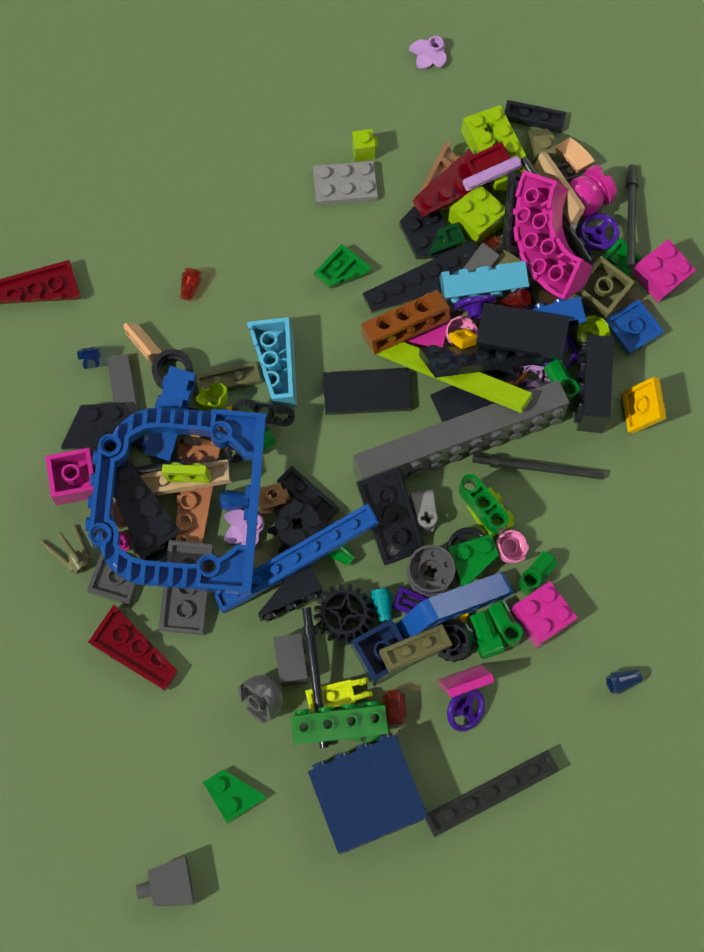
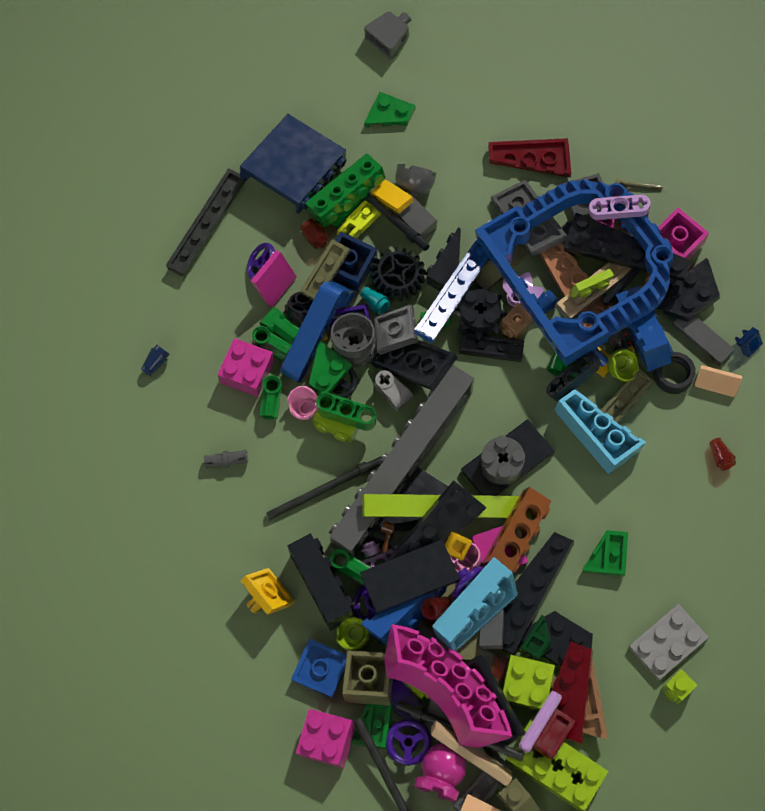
camera: 150 degrees right, 0 degrees up
none -> dark grey pin [204,449,248,469]
none -> yellow tile [371,179,414,214]
none -> dark grey tile [374,305,418,355]
none -> dark grey brick [481,436,525,485]
none -> lavender beam [589,195,651,220]

